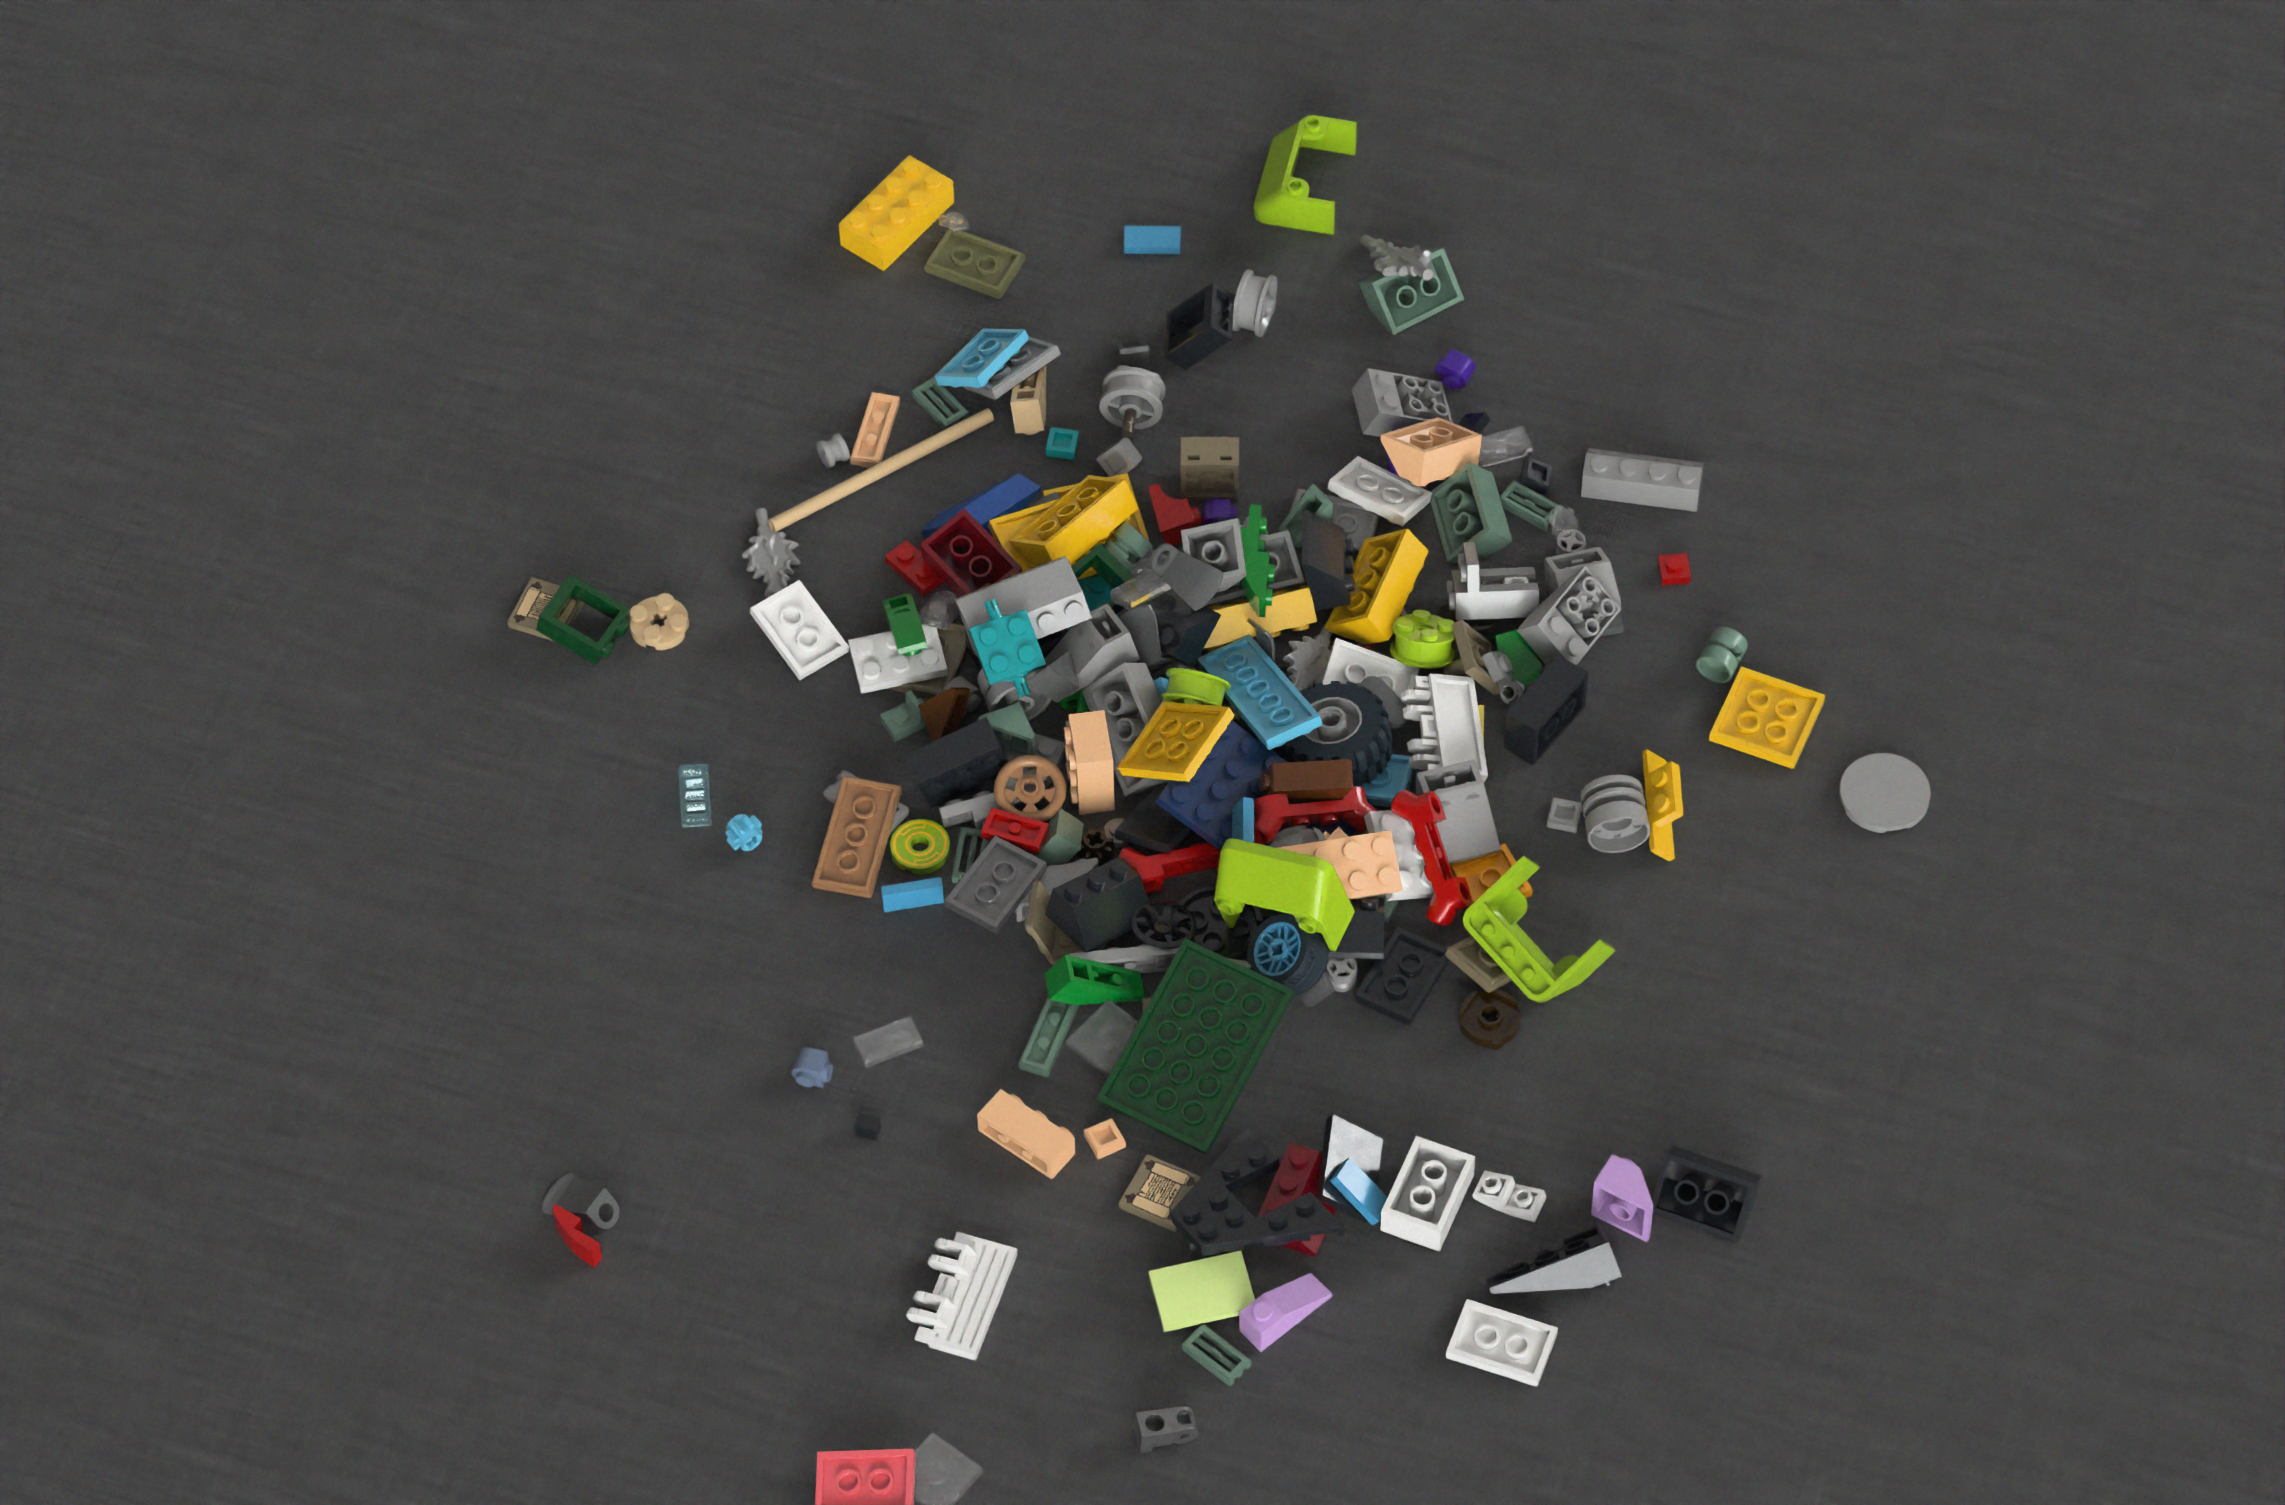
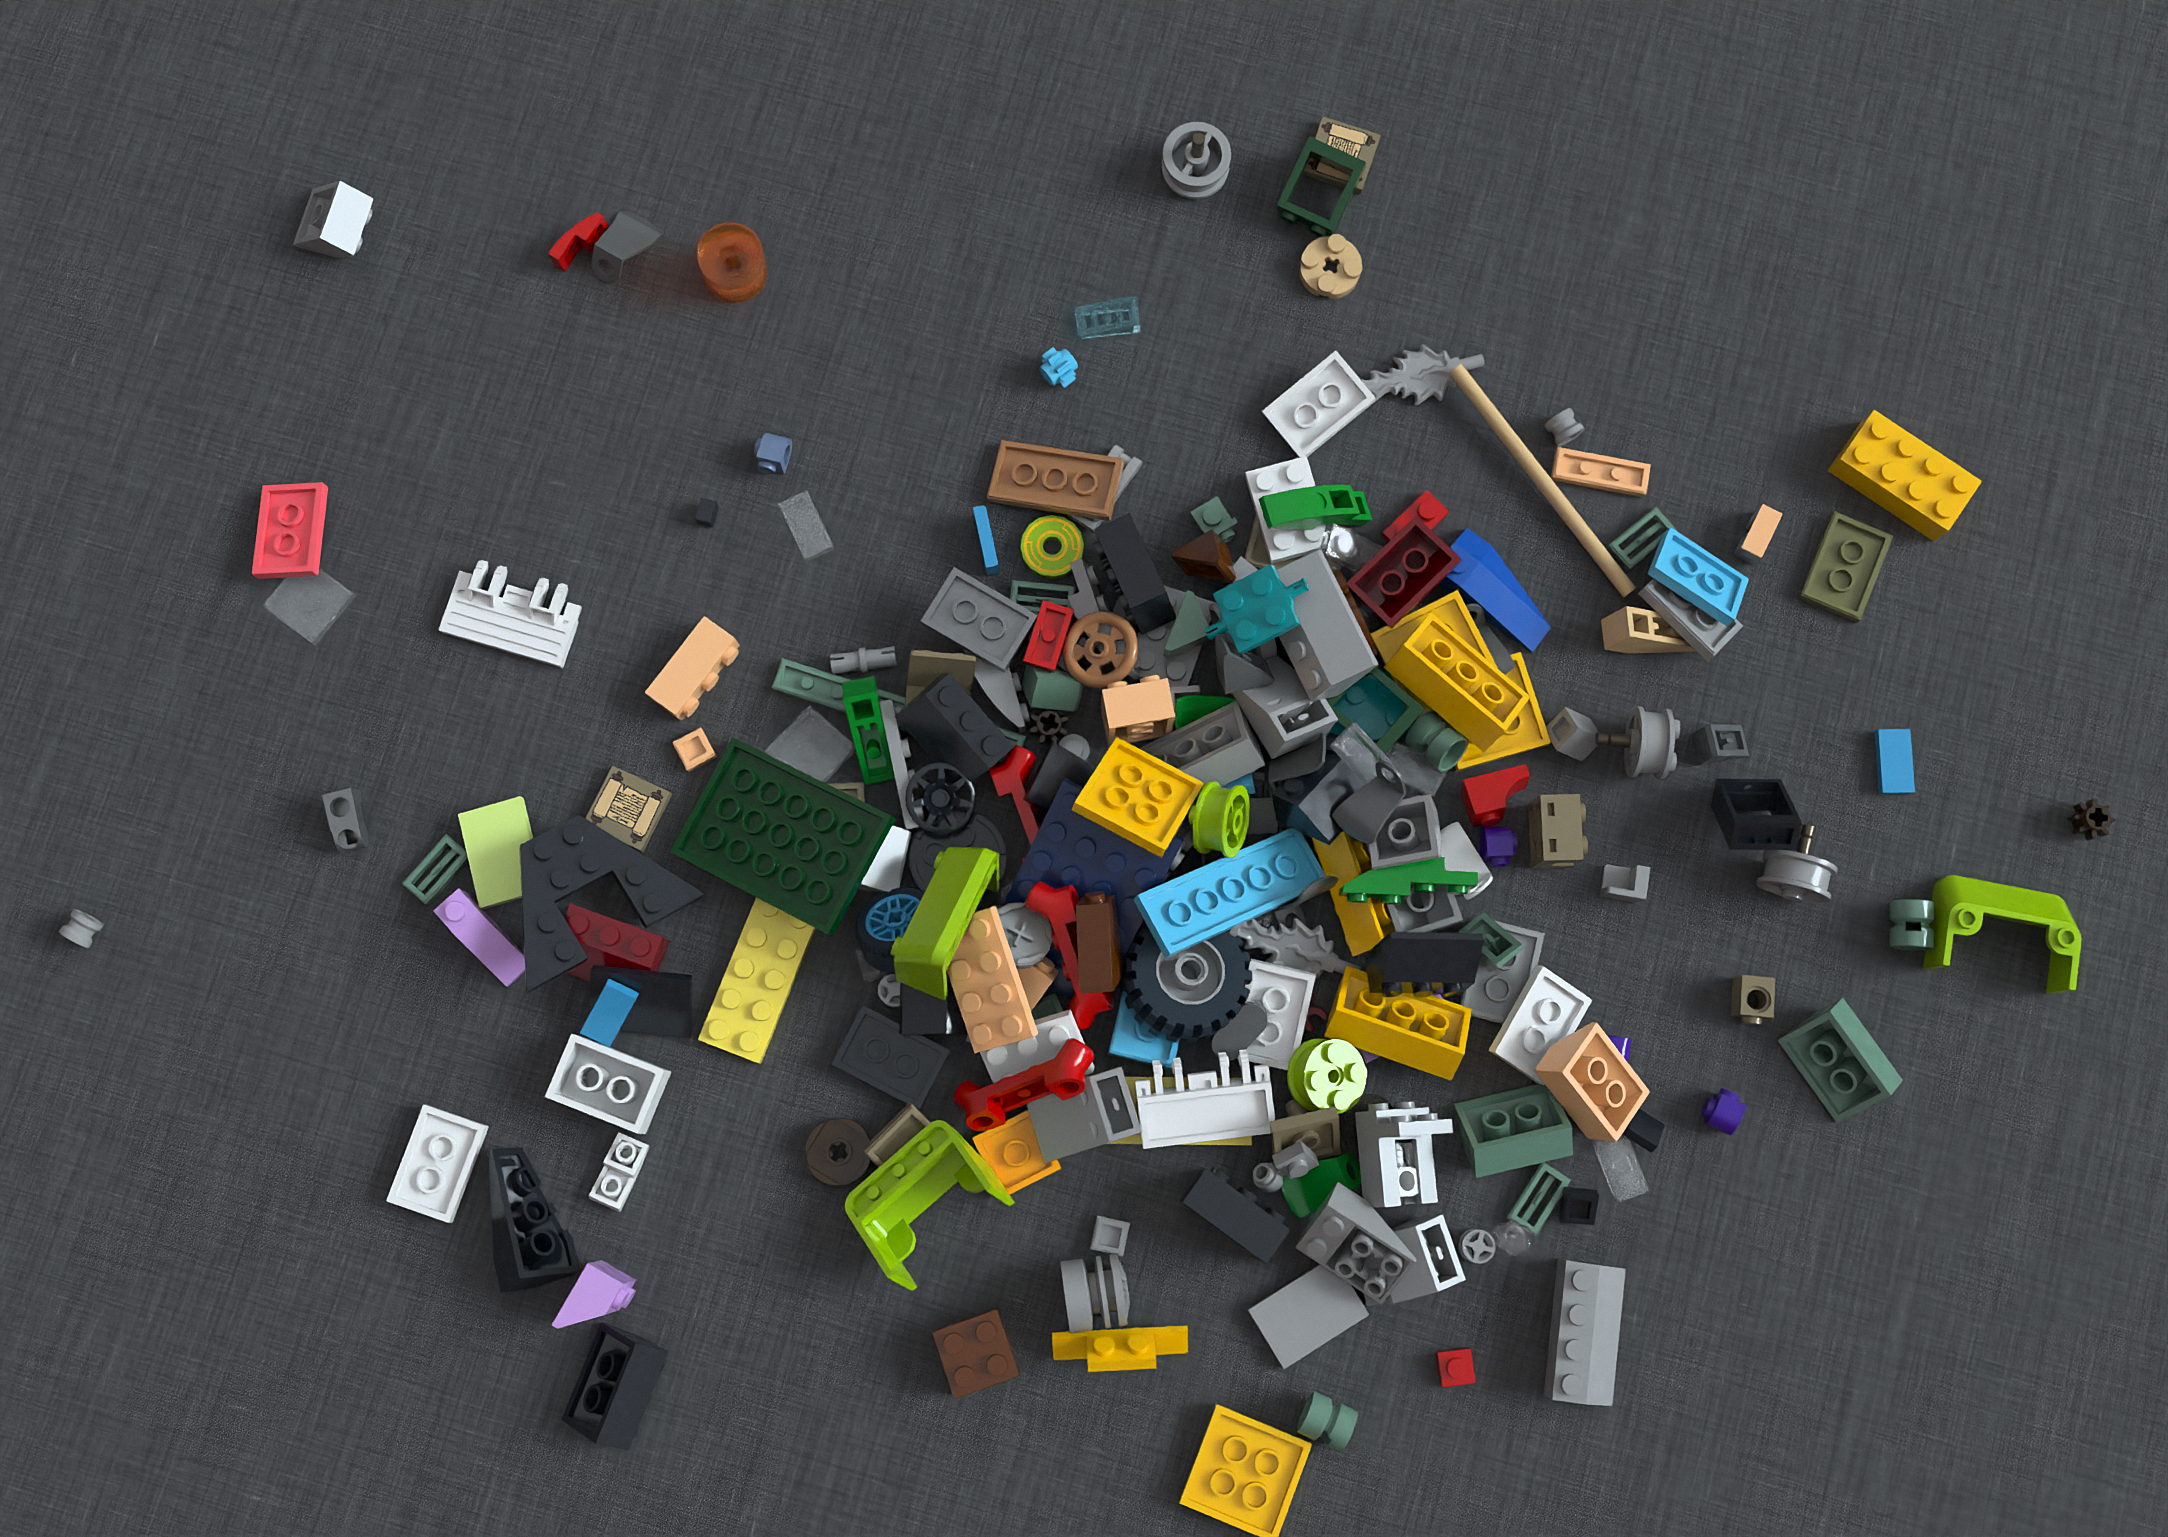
camera: 85 degrees right, 25 degrees up
clear plant [939,212,970,231] -> none
teal plate [1045,427,1079,460] -> none
dark azure tile [1232,797,1254,843] -> none
light grey slope [1351,368,1453,437] -> none
light grey piece [1360,235,1433,280] -> none
none -> slope [293,181,373,259]
none -> clear orange wheel [696,222,768,303]
none -> light yellow plate [698,897,816,1064]
none -> light grey pin [830,646,897,674]
none -> reddish brown brick [932,1307,1020,1399]
none -> light grey wheel [1161,122,1231,199]
none -> light grey tile [1247,1264,1369,1369]
none -> light grey panel [1599,864,1650,903]
none -> dark tan brick [1731,975,1775,1025]
none -> light nougat piece [1733,504,1783,565]
none -> sand green wheel [1889,900,1935,950]
none -> dark brown gear [2068,799,2115,841]

